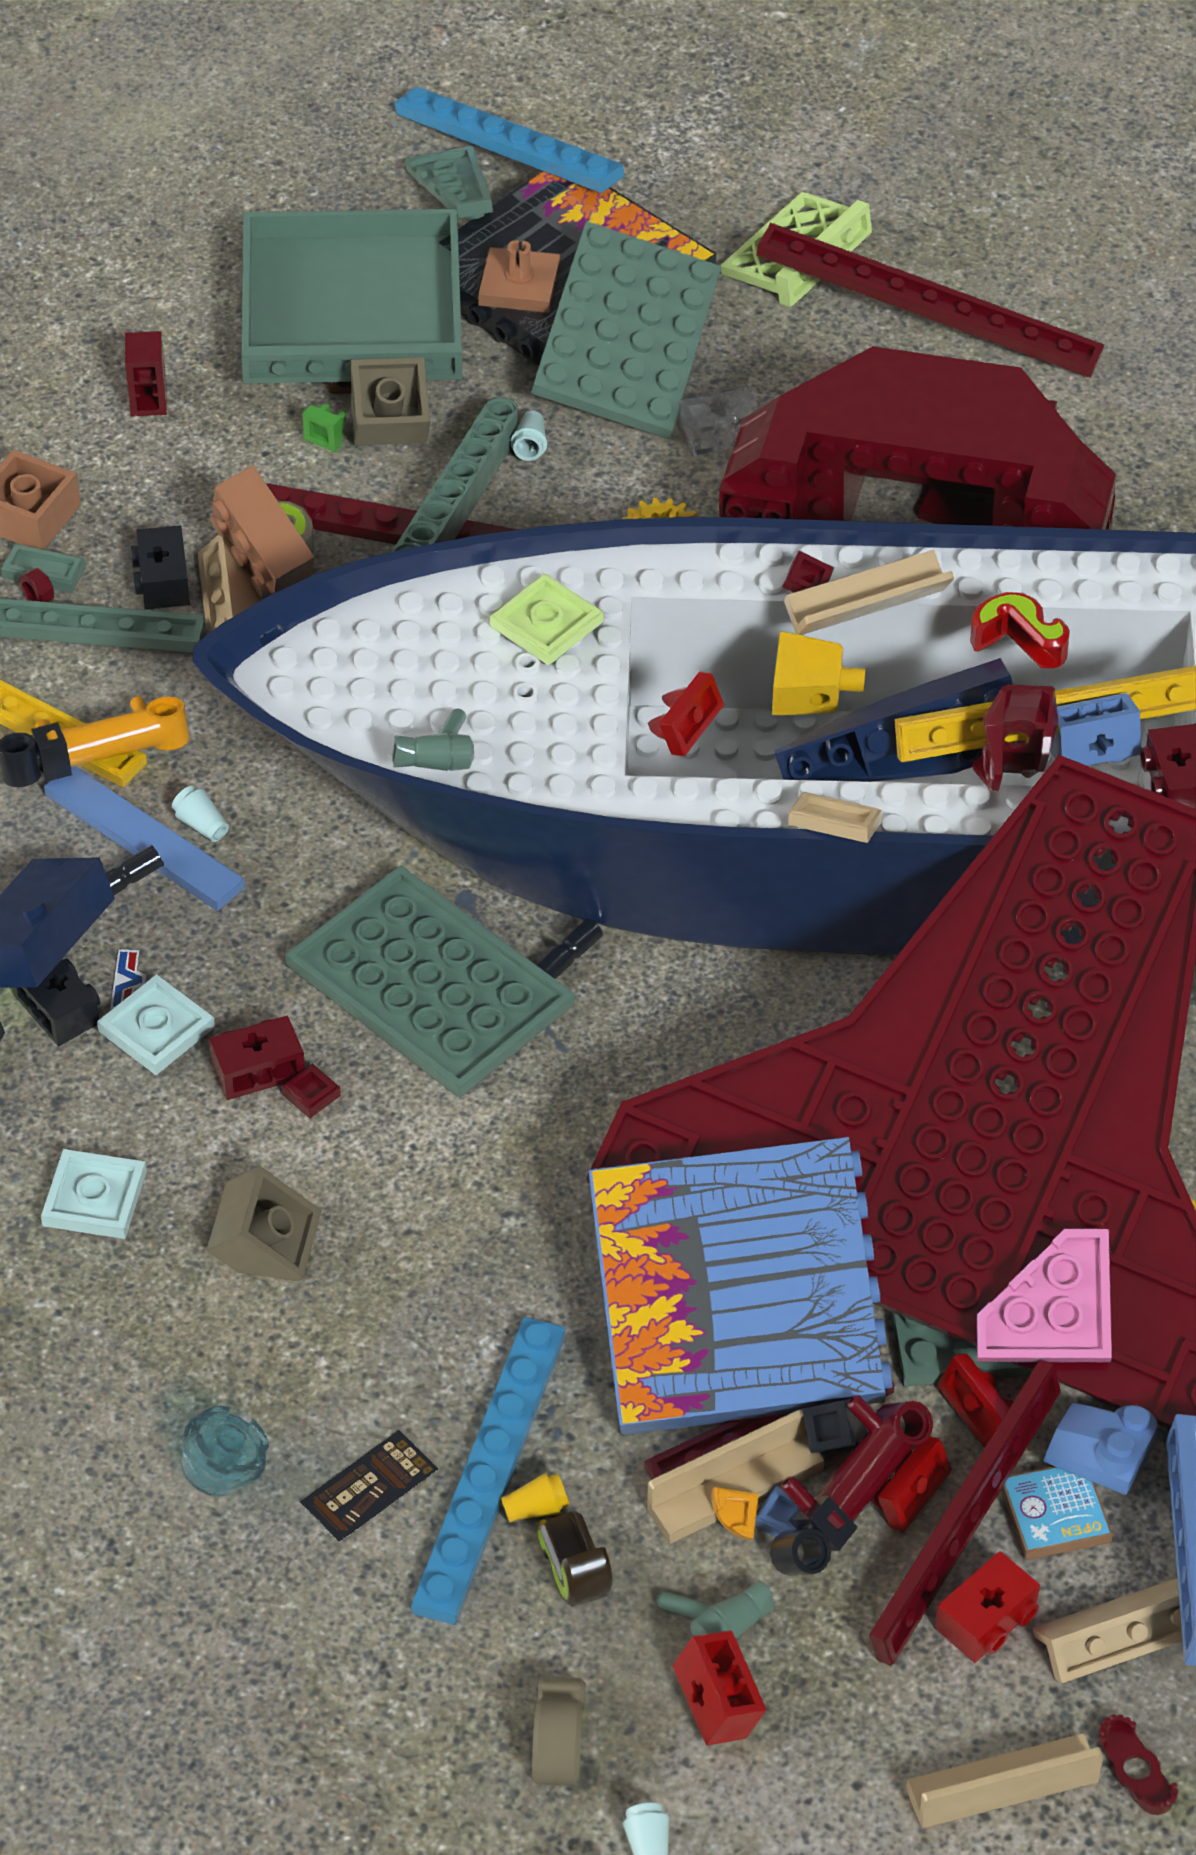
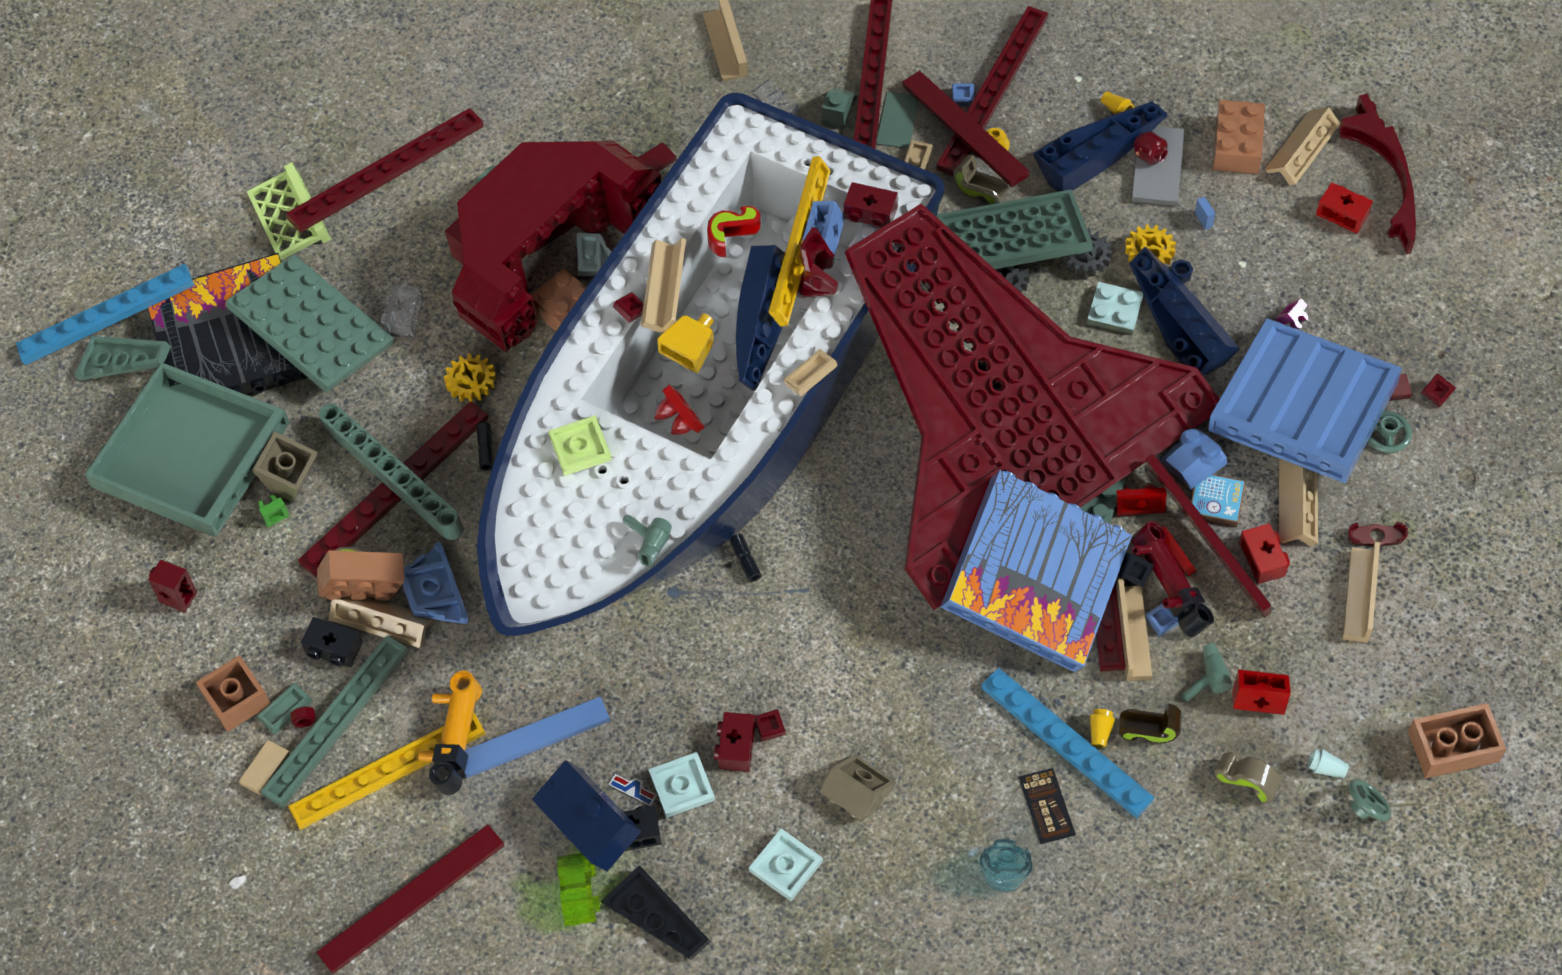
camera: 60 degrees left, 10 degrees up
black piece [106,845,164,895] -> none
light aqua cone [172,785,229,842] -> none
sand green plate [285,865,575,1098] -> none
nougat tile [478,240,560,313] -> none
light aqua cone [511,411,547,461] -> none
light orange tile [711,1487,759,1541] -> none
bright pink plate [977,1229,1112,1362] -> none

